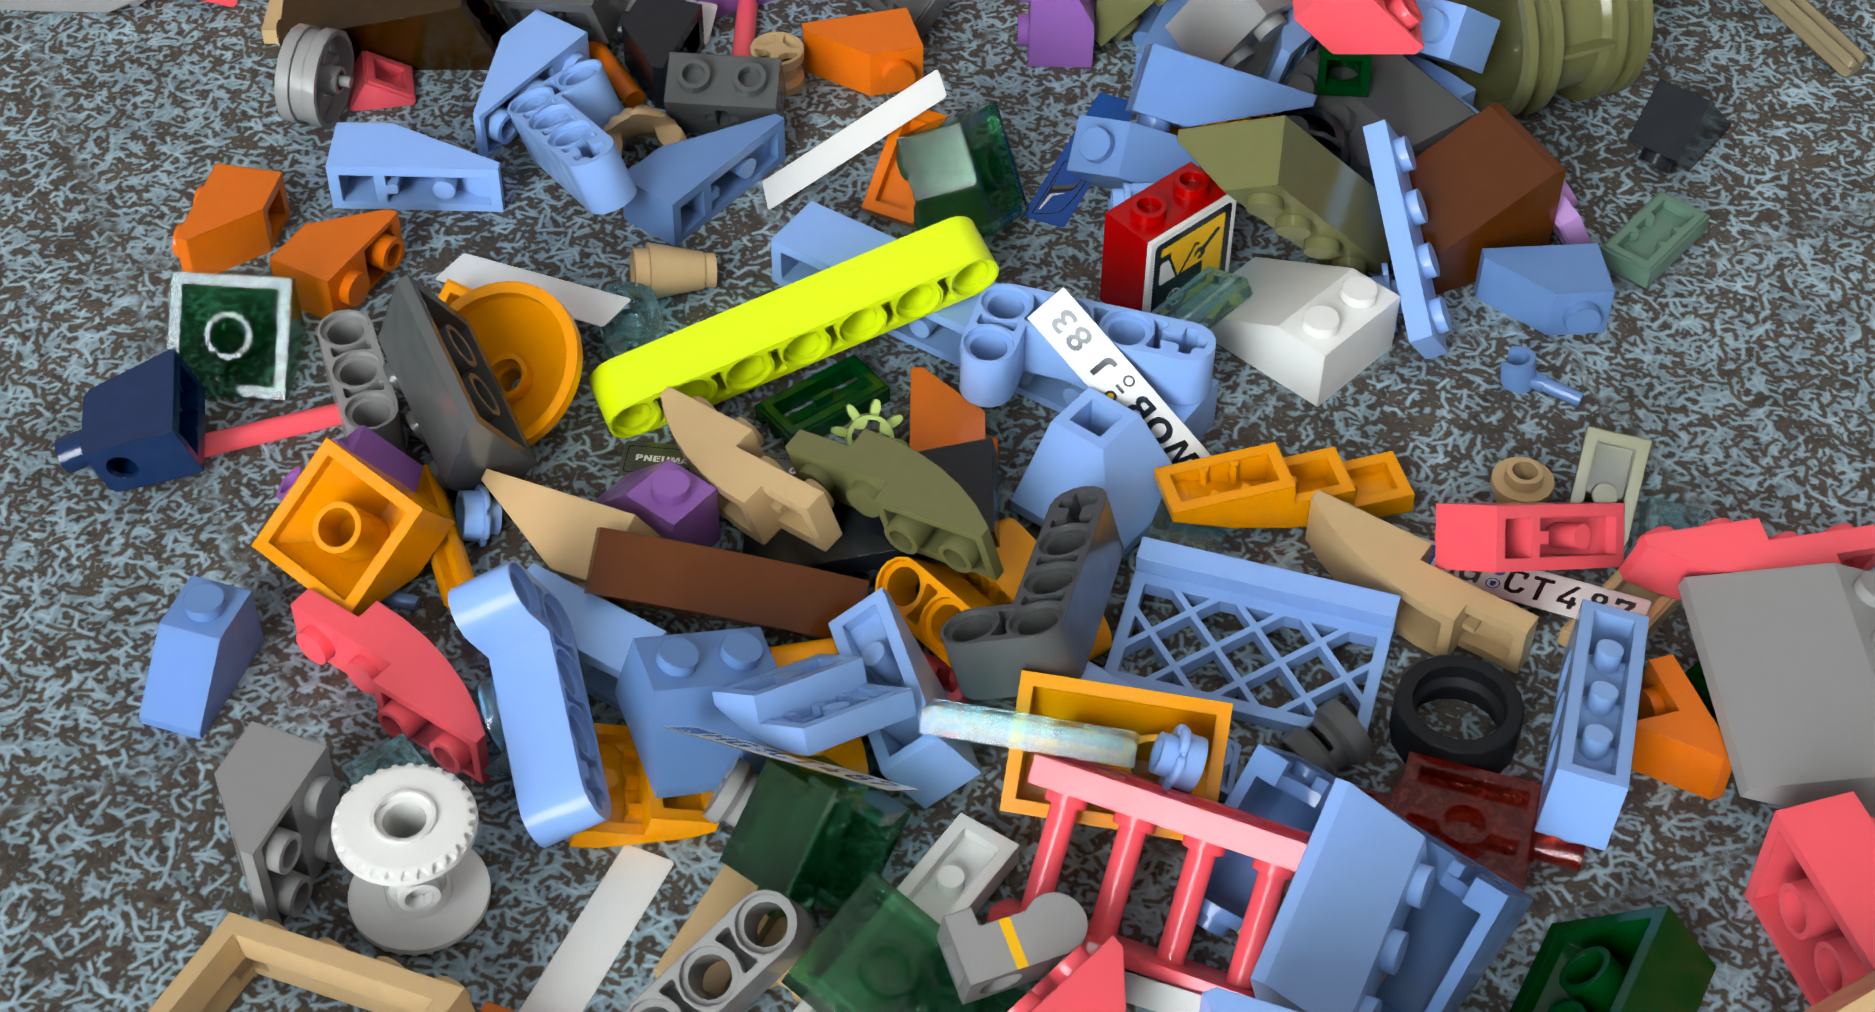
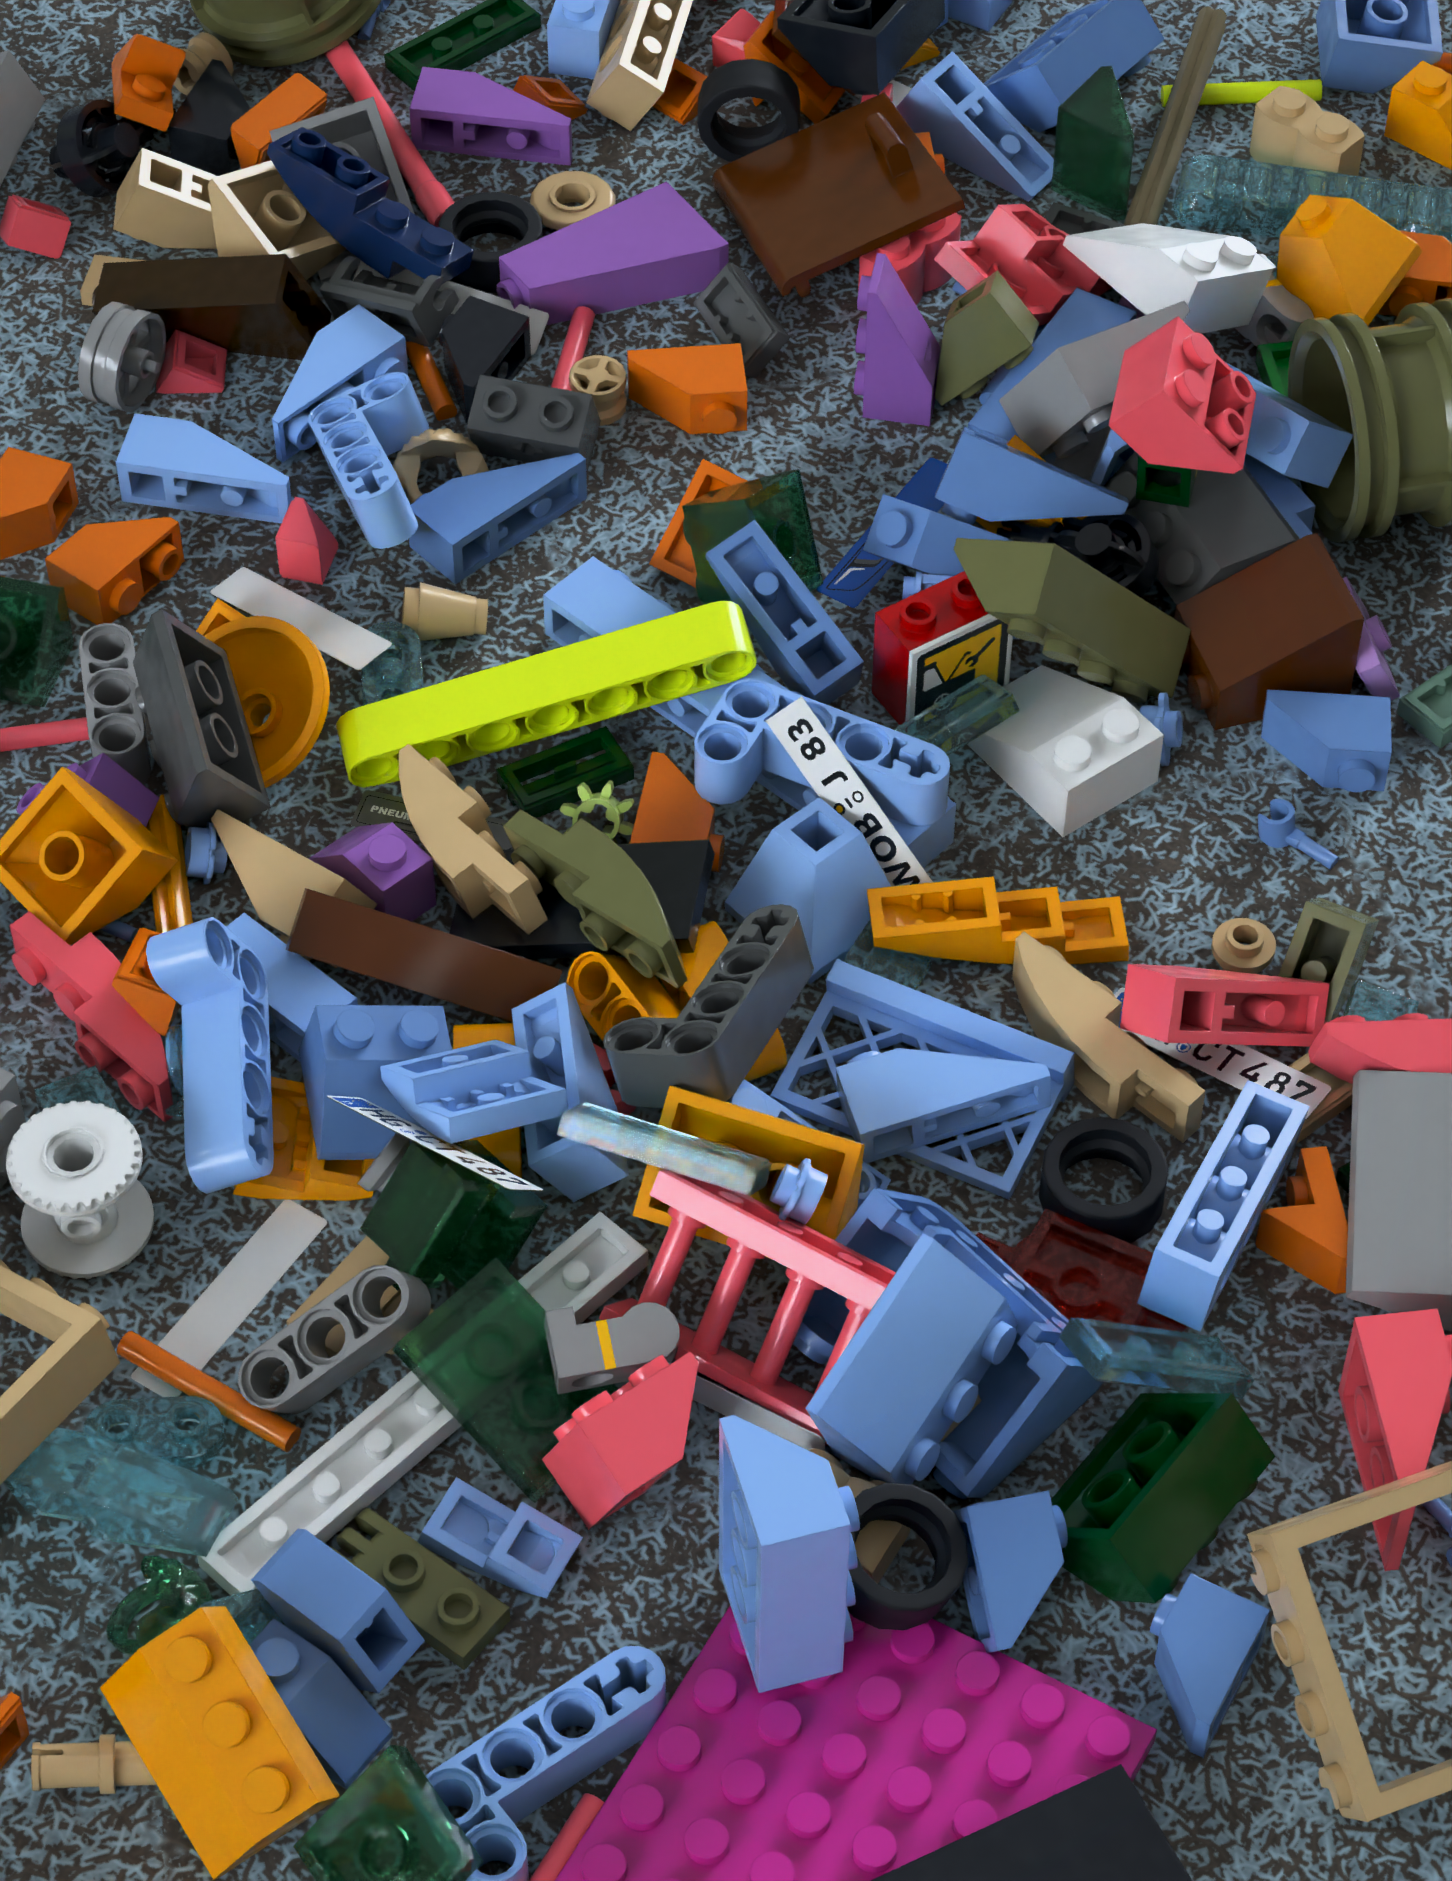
camera: 10 degrees right, 5 degrees up
white sticker [762,70,947,210] -> none
dark grey wheel [1277,698,1375,777] -> none
light blue plate [1363,119,1452,359] -> none
none -> orange slope [112,927,181,1037]
none -> coral slope [275,497,338,585]
none -> medium blue slope [705,520,864,705]
none -> light blue slope [835,1048,1051,1163]
none -> clear light blue tile [1059,1318,1254,1399]

